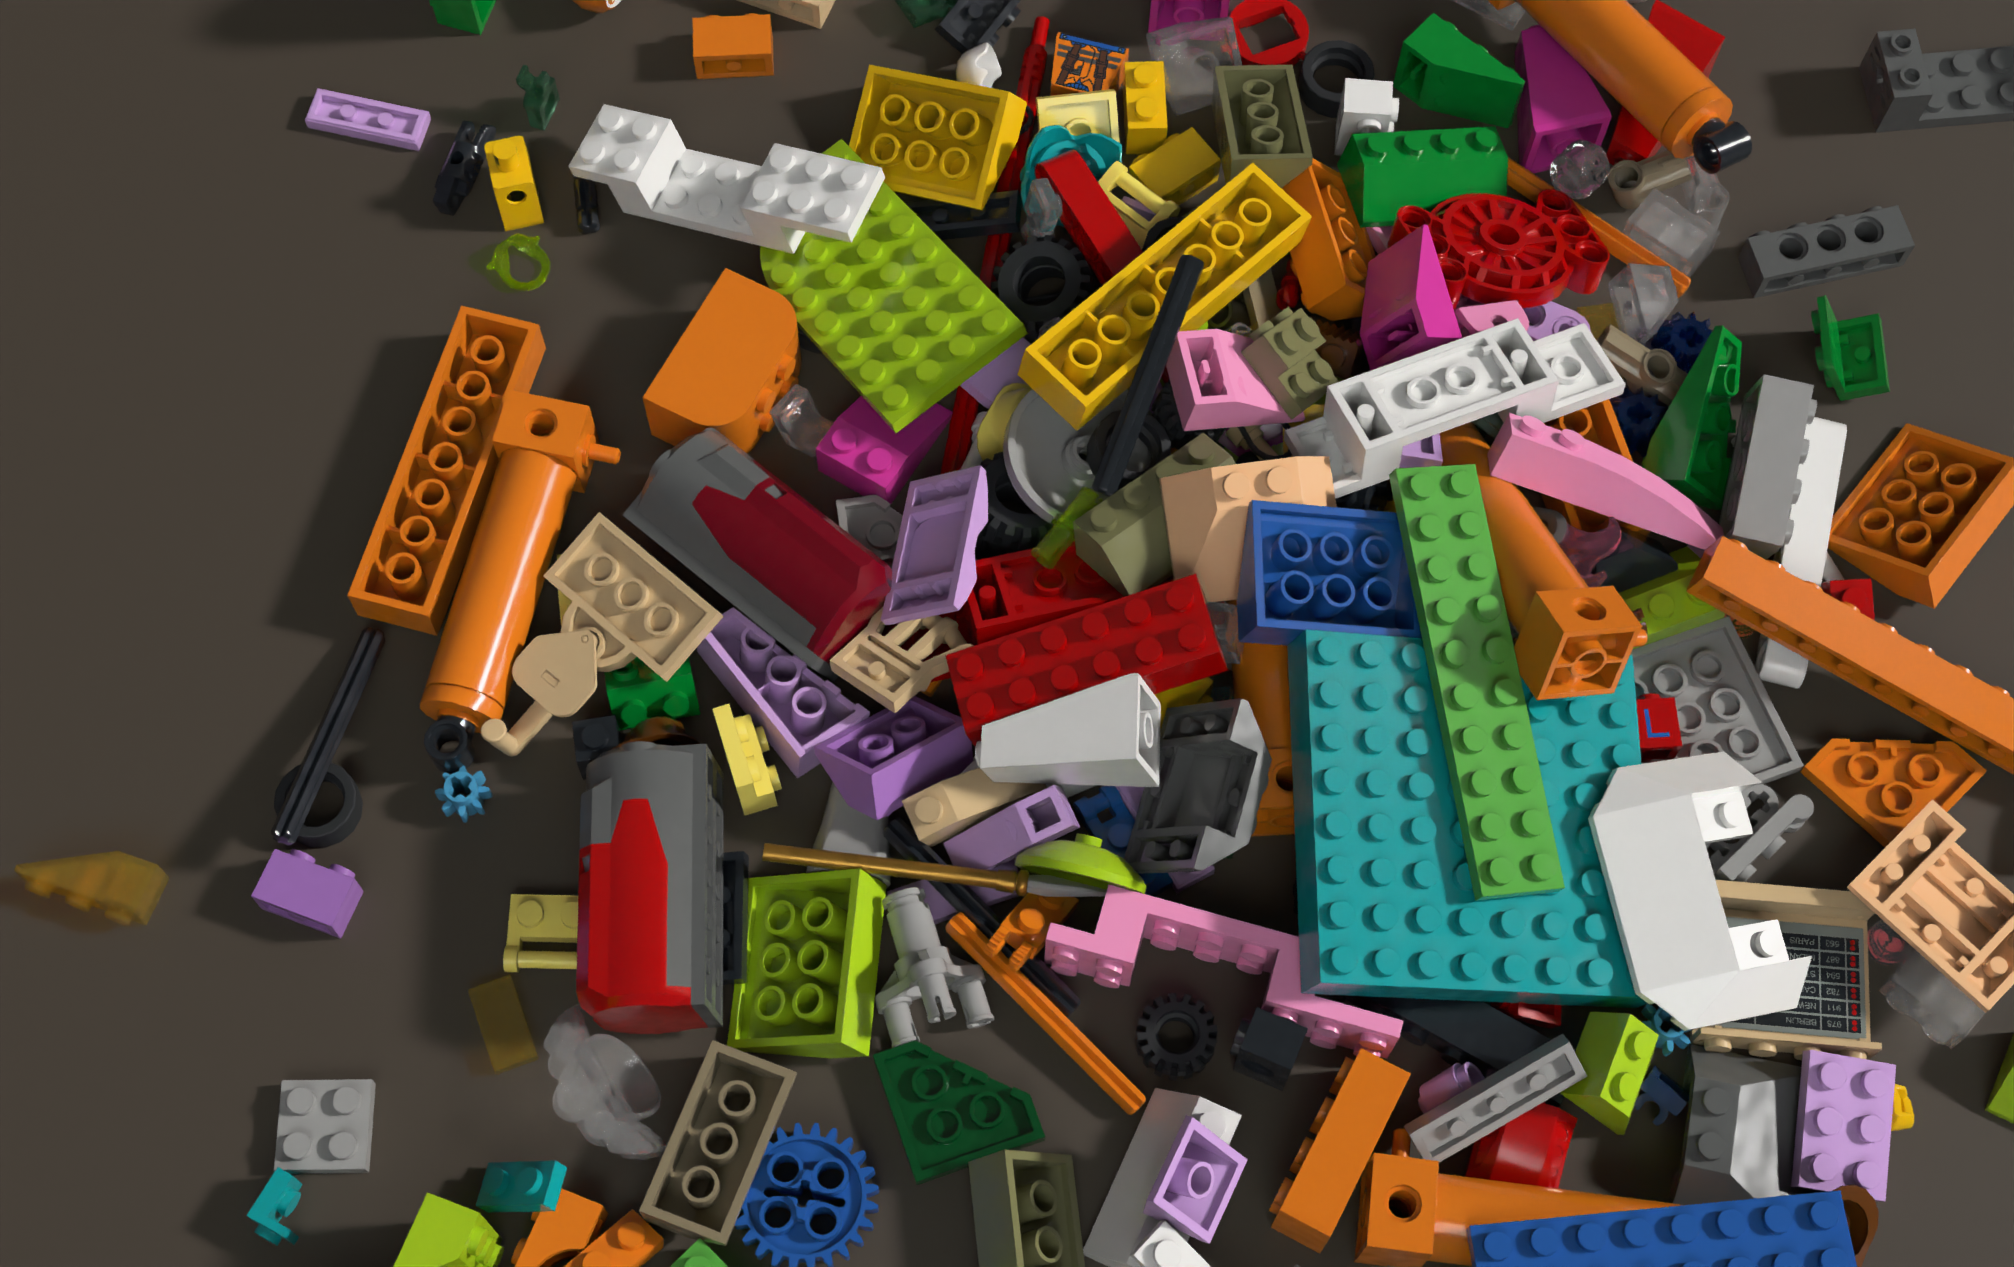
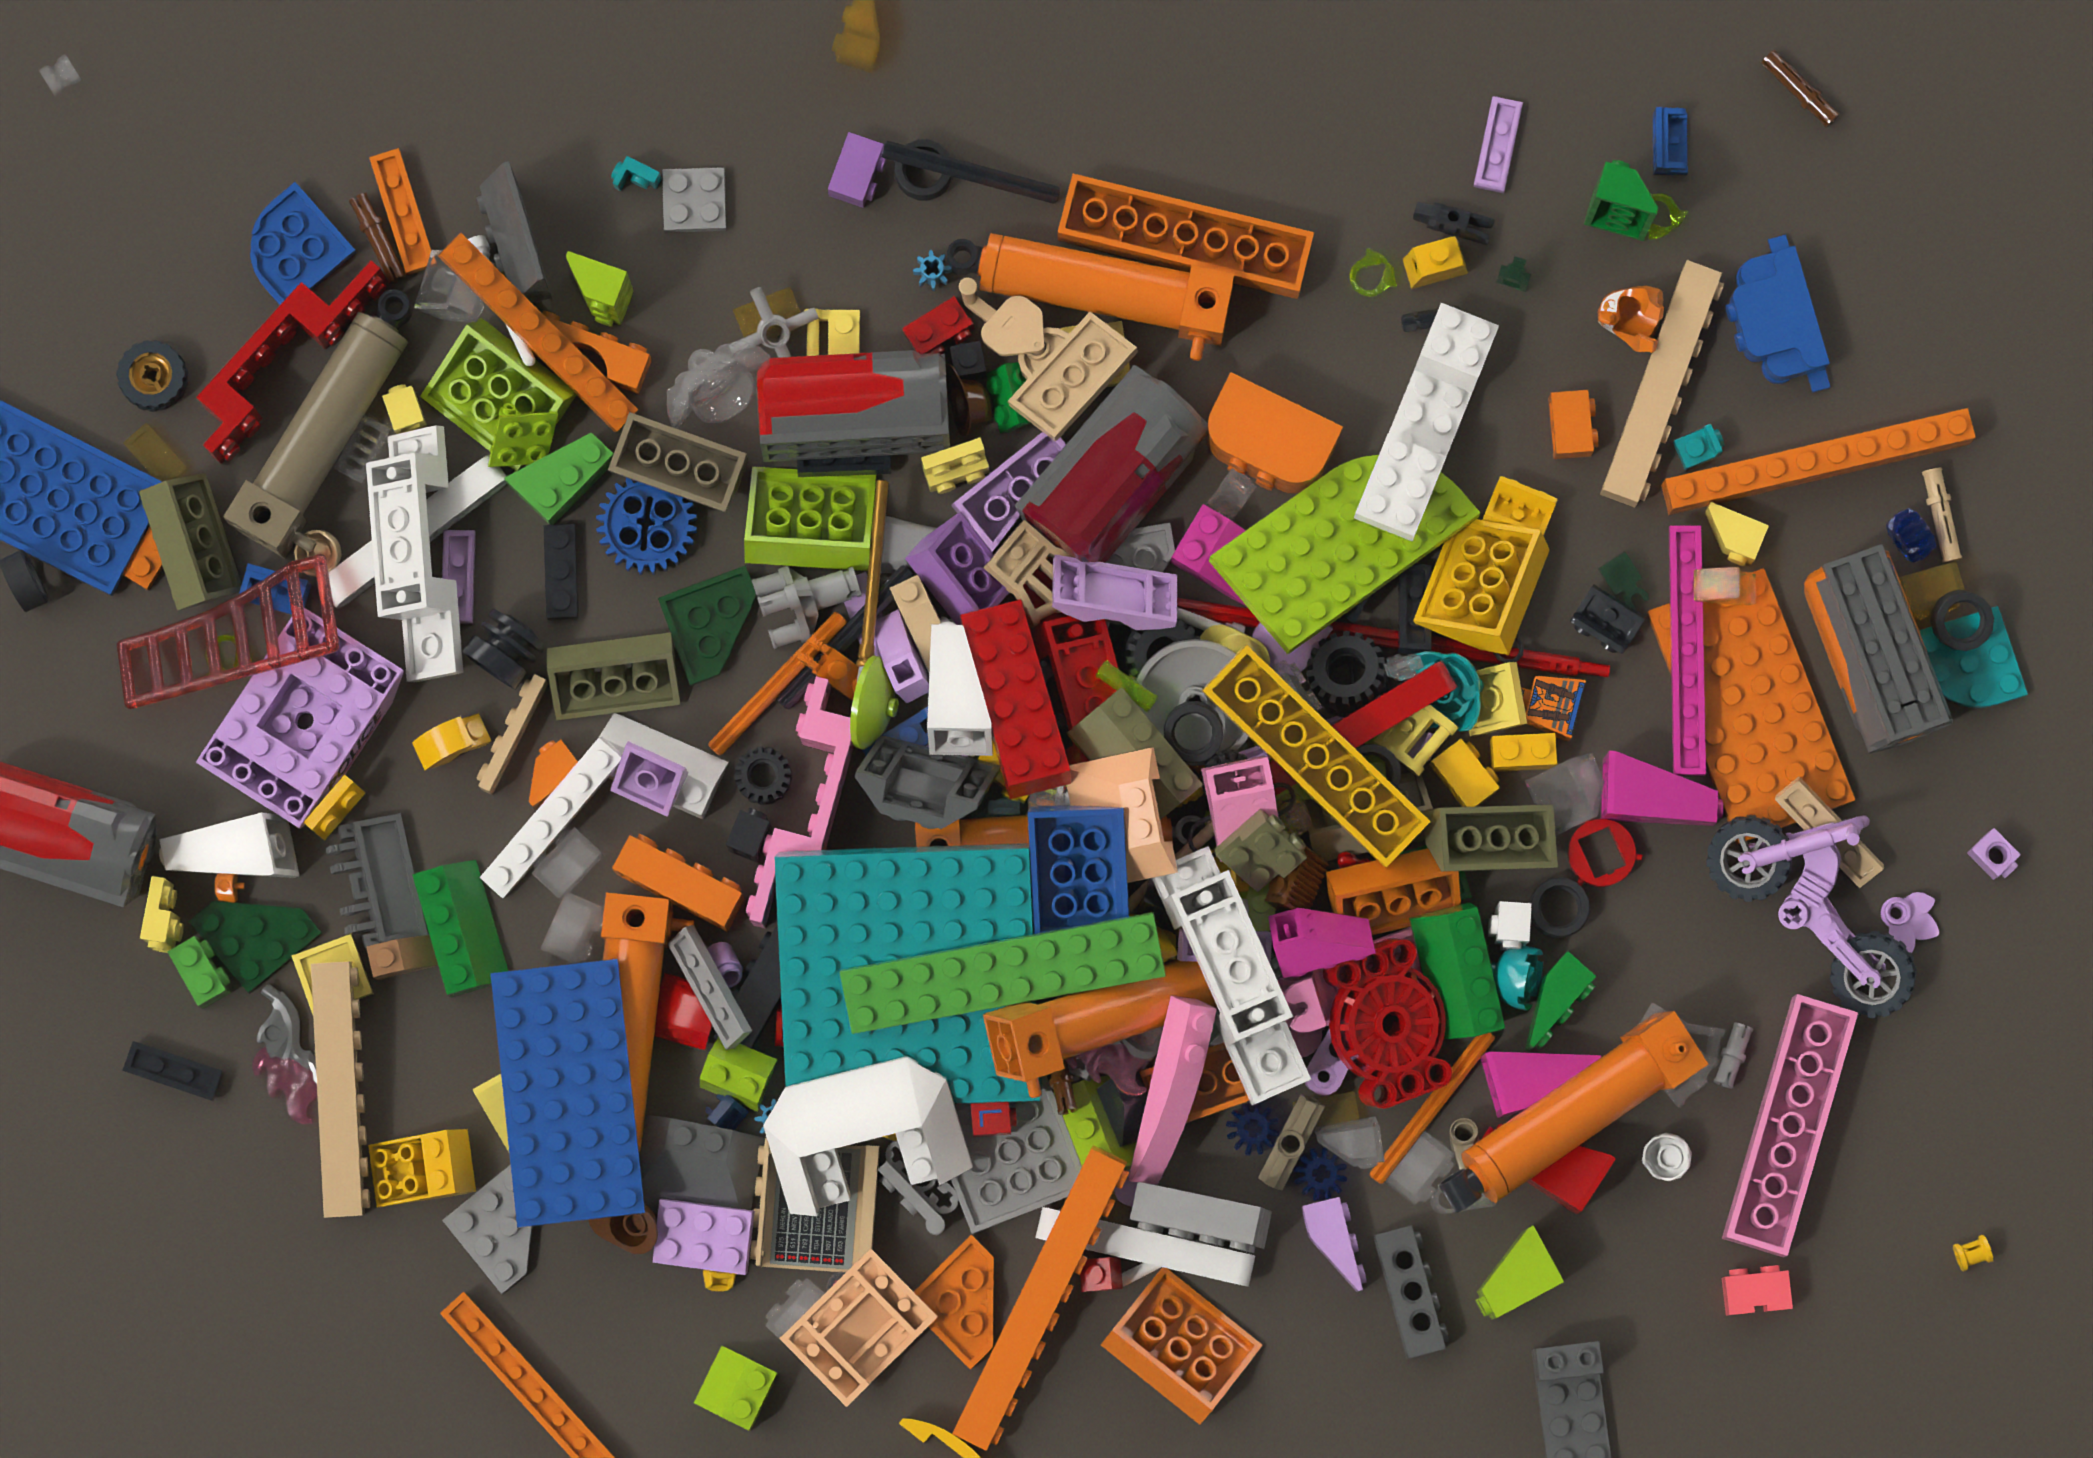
camera: 90 degrees right, 15 degrees up
teal plate [476,1160,567,1213] -> none
white hair [956,42,1002,88] -> none
black axle [1092,255,1204,497] -> none
clear head [1550,140,1610,200] -> none
green wedge [1641,325,1742,510] -> none
green bracket [1811,295,1890,401] -> none
none -> light grey bar [729,287,819,358]
none -> red bracket [902,296,974,354]
none -> lavender slope [1301,1197,1367,1292]
none -> lime slope [1475,1225,1564,1320]
none -> yellow bracket [1482,476,1558,535]
none -> teal cylinder [1491,946,1543,1011]

